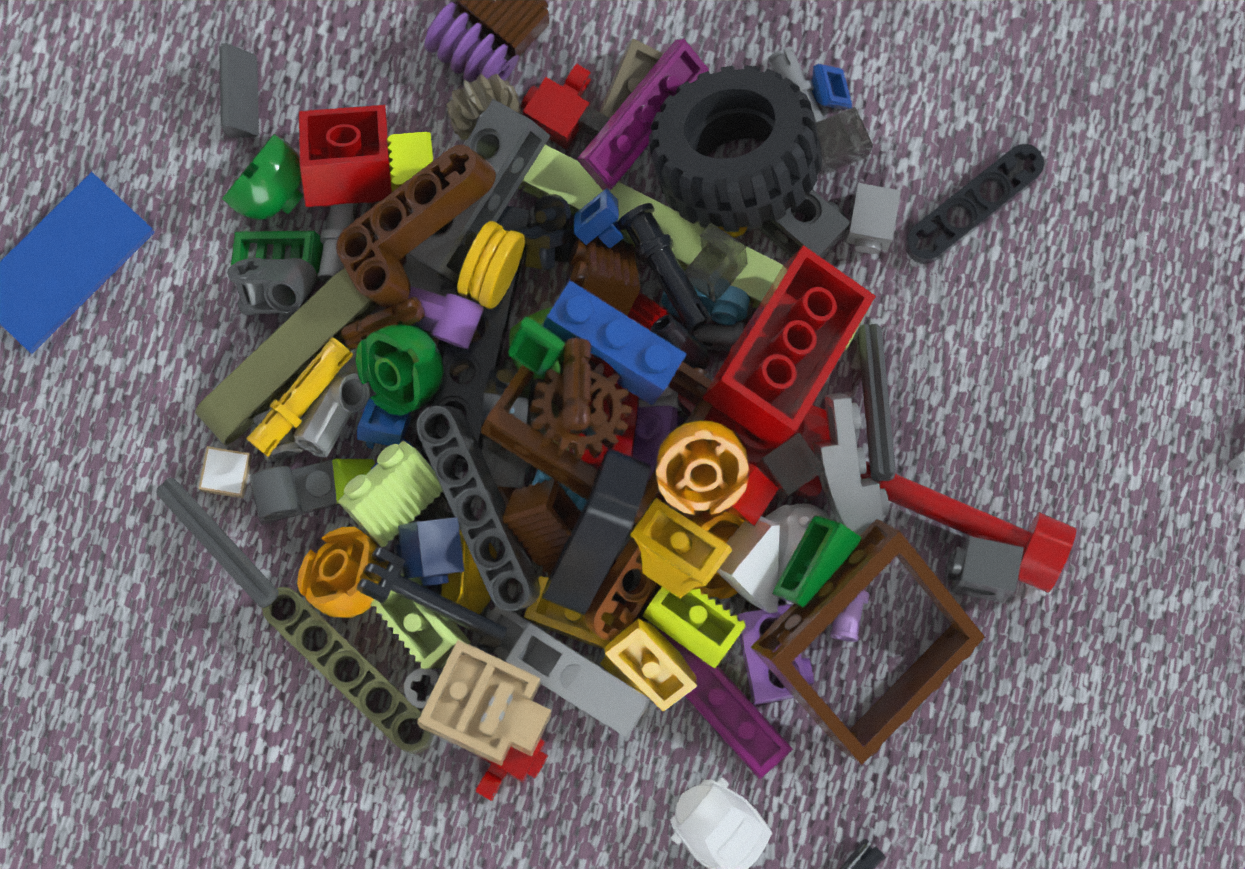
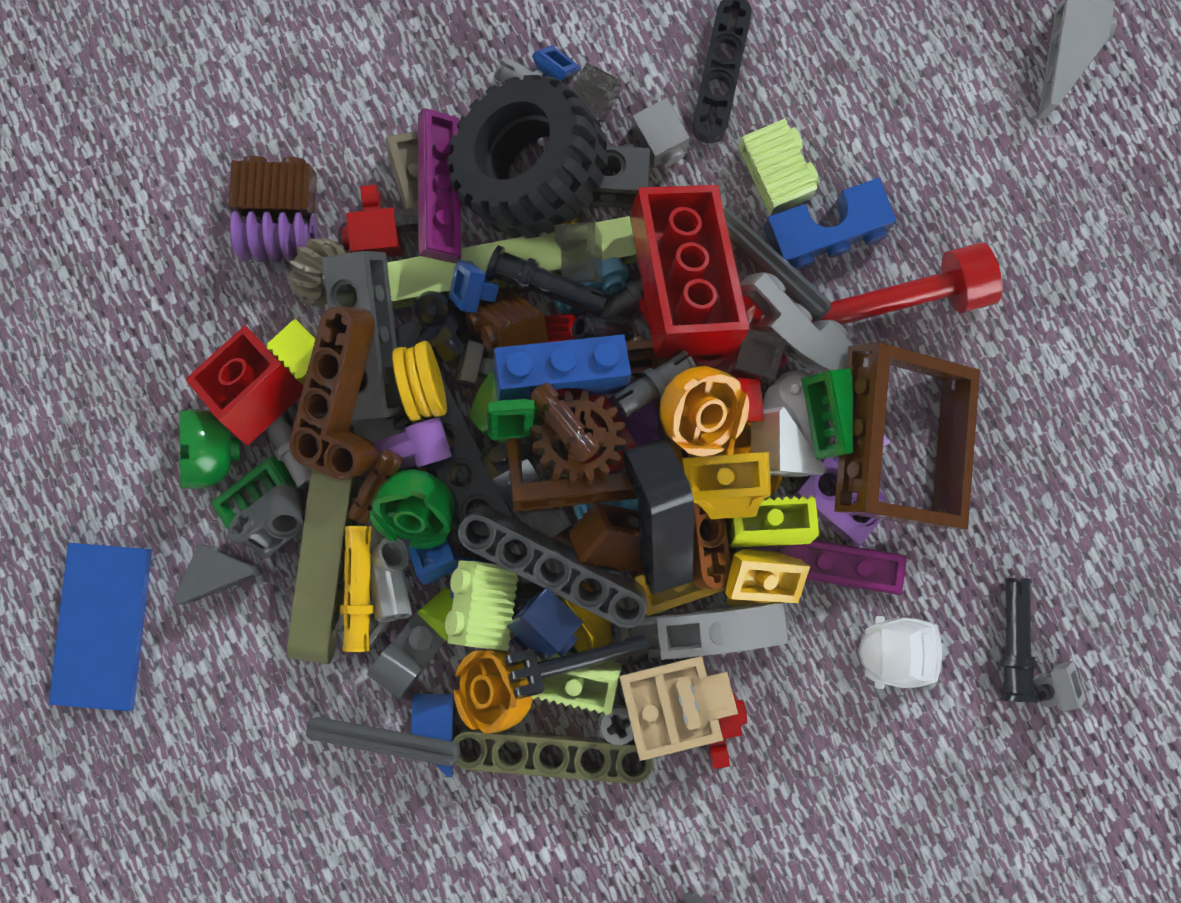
camera: 35 degrees left, 5 degrees up
white tile [198,446,252,499] -> none
dark grey slope [219,43,259,138] -> none
dark grey brick [945,536,1024,603] -> none
none -> dark grey slope [174,544,263,605]
none -> blue slope [411,694,455,777]
none -> light grey tile [454,340,493,386]
none -> dark grey pin [612,350,697,418]
none -> yellowish green brick [738,119,819,216]
none -> blue arch [763,177,897,271]

